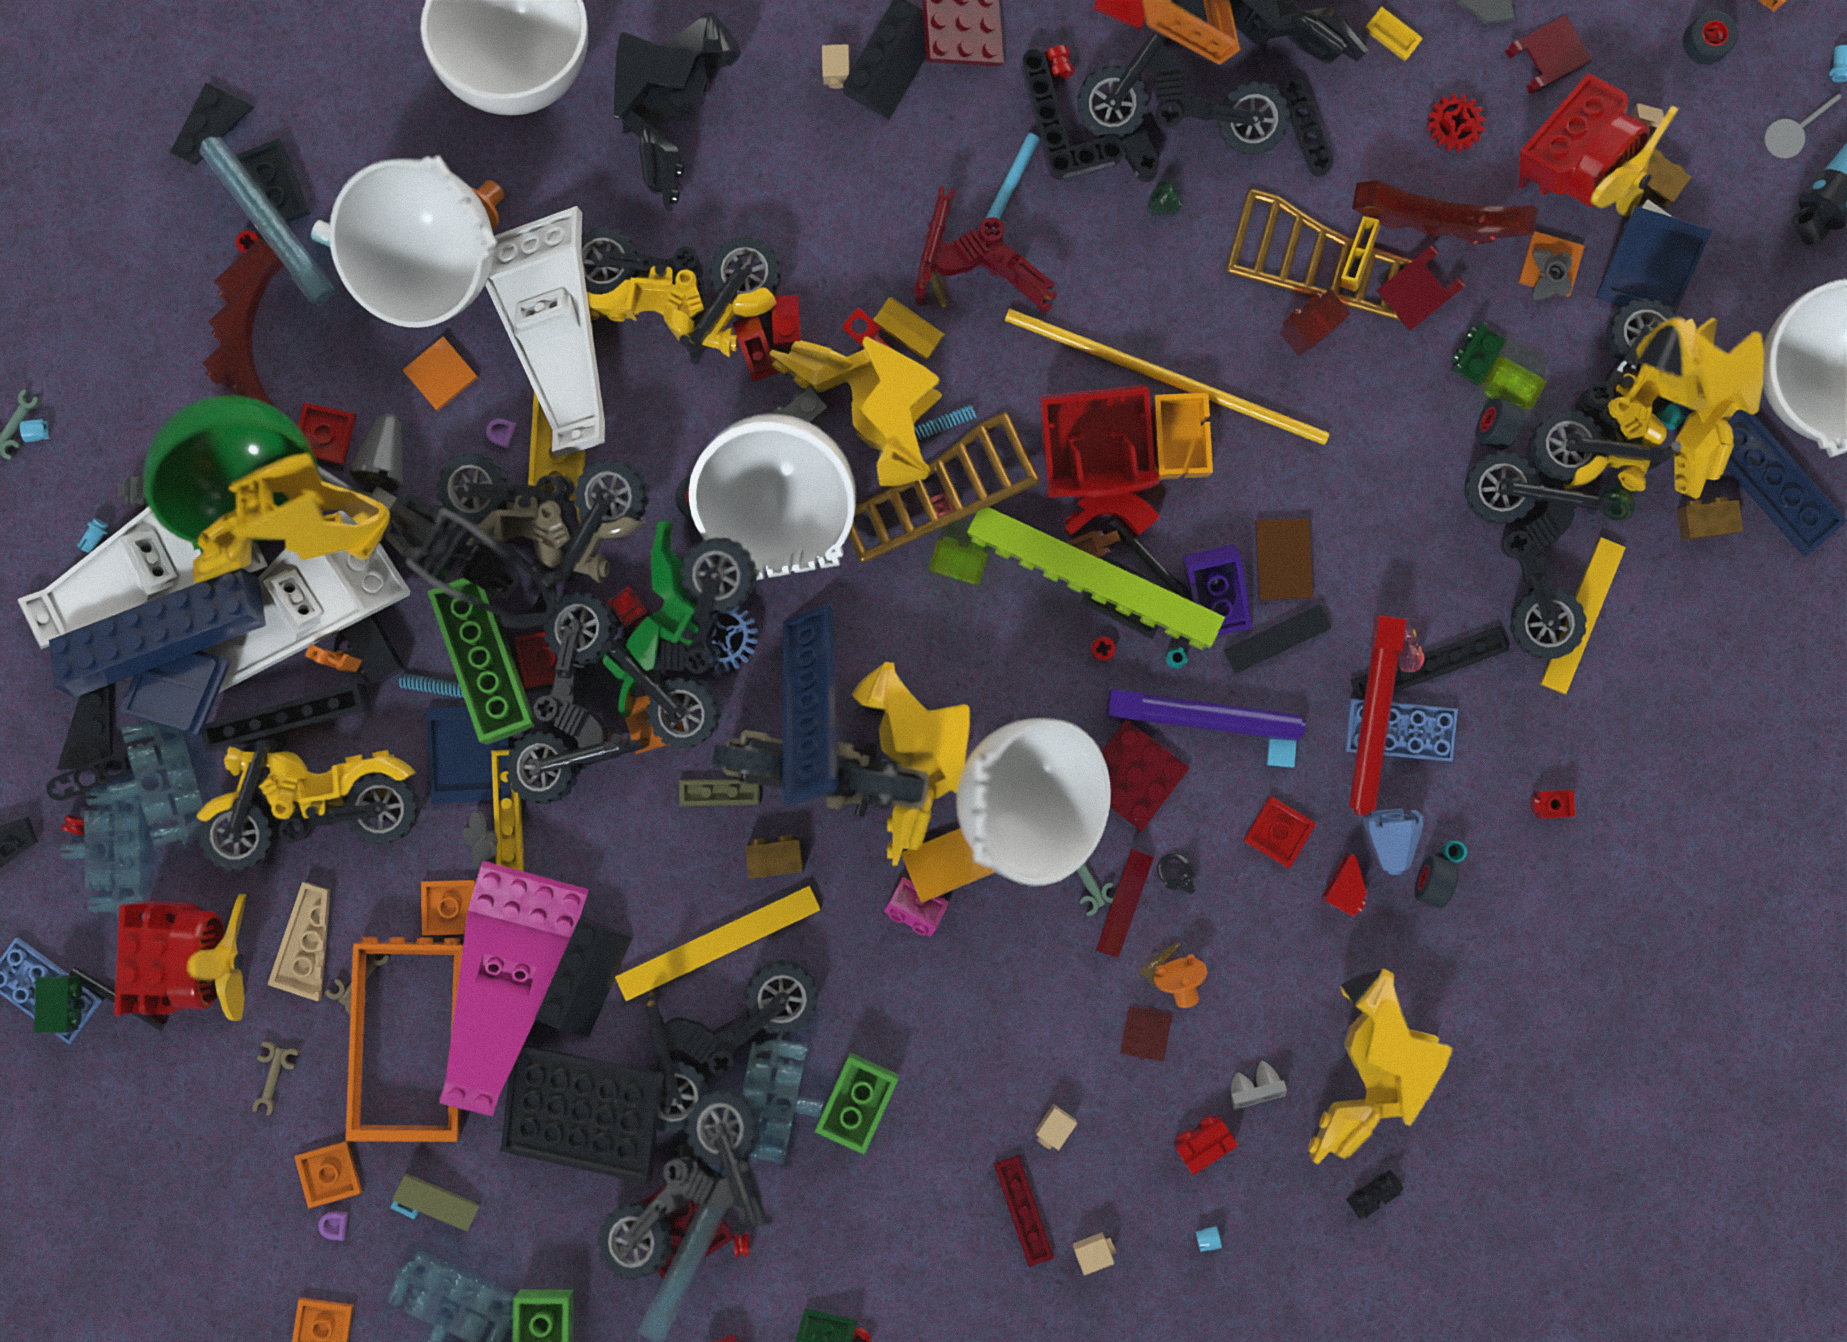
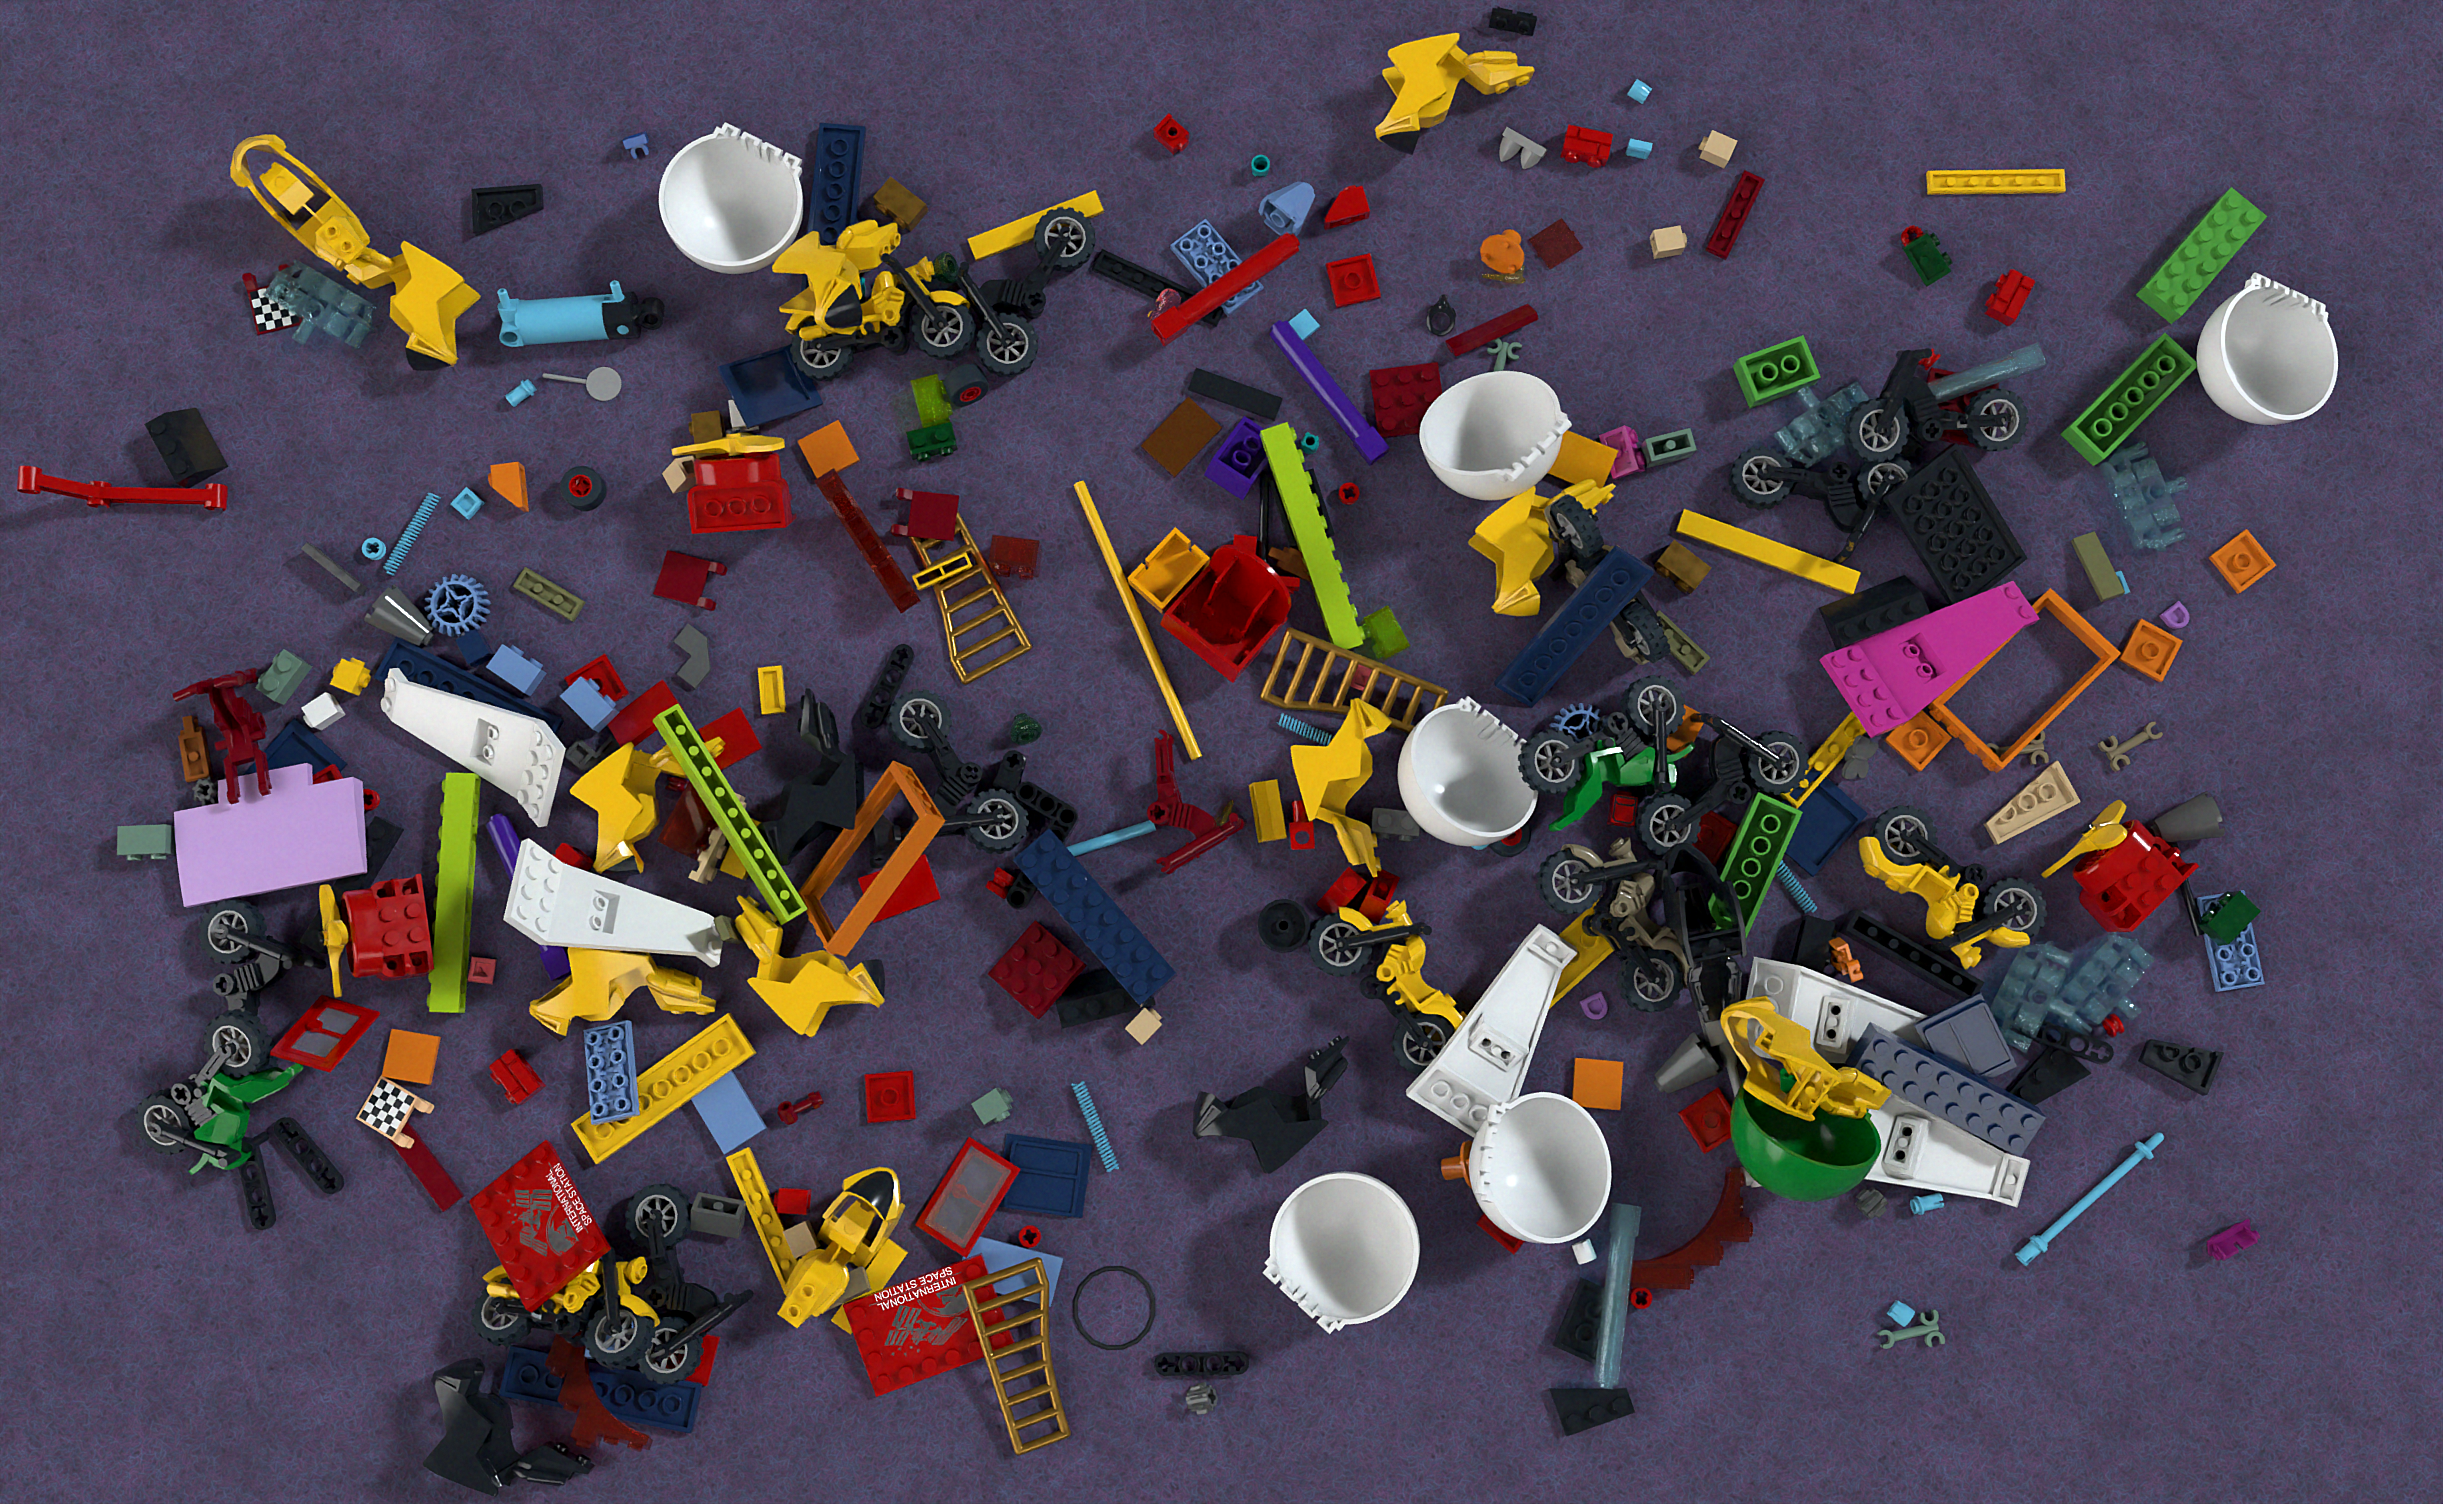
camera: 135 degrees left, 5 degrees down
black wheel [1414,855,1459,908] -> none
red gear [1426,93,1486,153] -> none
dark grey animal [1531,249,1572,301] -> none
none -> dark blue brick [1013,828,1177,1007]
none -> black wheel [1257,899,1310,953]
none -> medium azure tile [1625,139,1653,159]
none -> sand green brick [1640,428,1697,468]
none -> dark grey cone [2150,791,2225,842]

